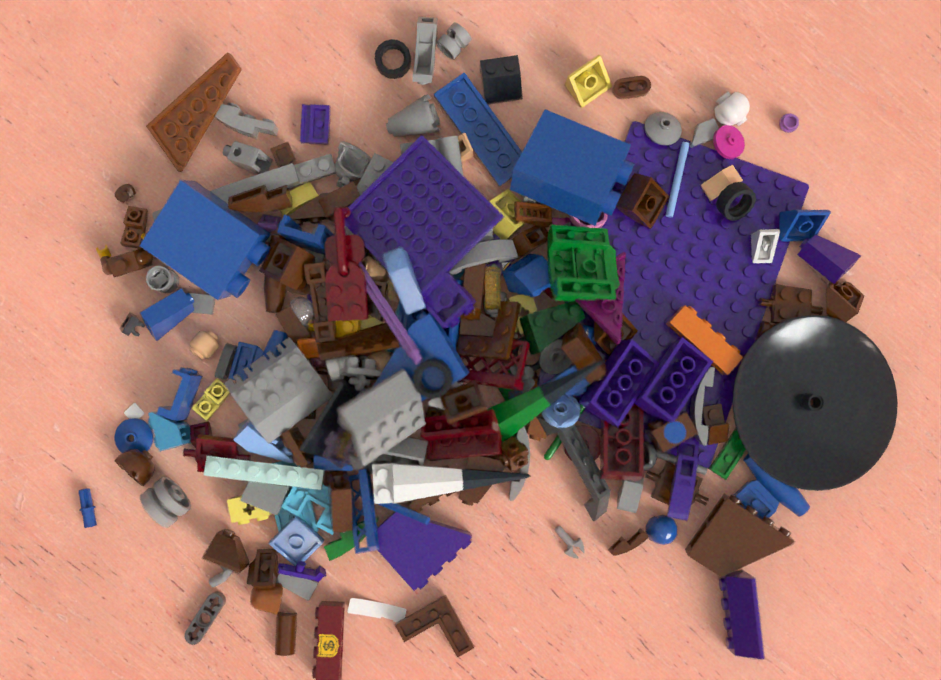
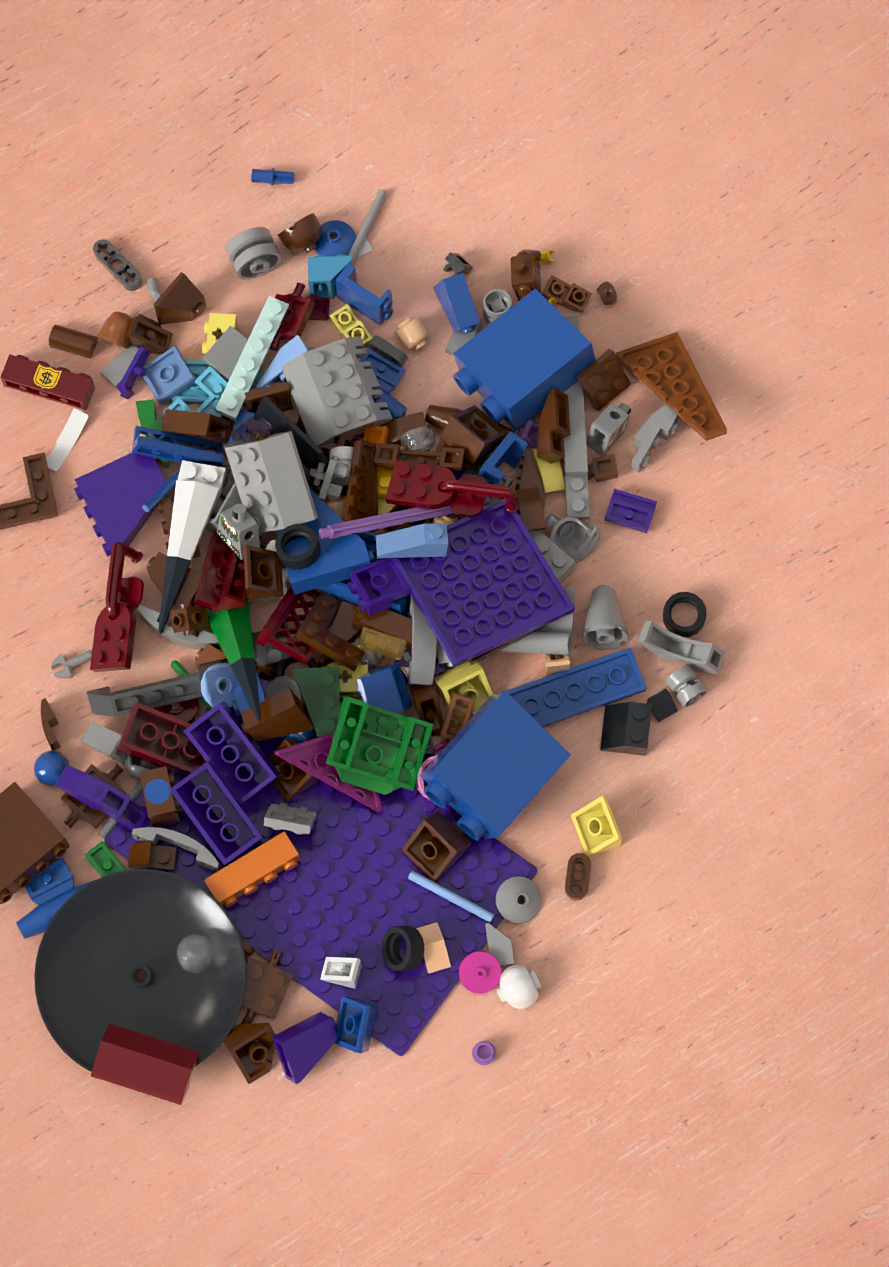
camera: 110 degrees right, 15 degrees down
none -> dark red plate [90,542,144,672]
none -> dark red slope [91,1023,200,1105]
none -> clear hair [177,934,213,973]
none -> light grey torso [217,504,260,560]
none -> light grey plate [264,803,317,834]
none -> light grey bar [348,189,387,264]
none -> reddish brown plate [577,349,631,411]
none -> black slope [646,688,678,723]

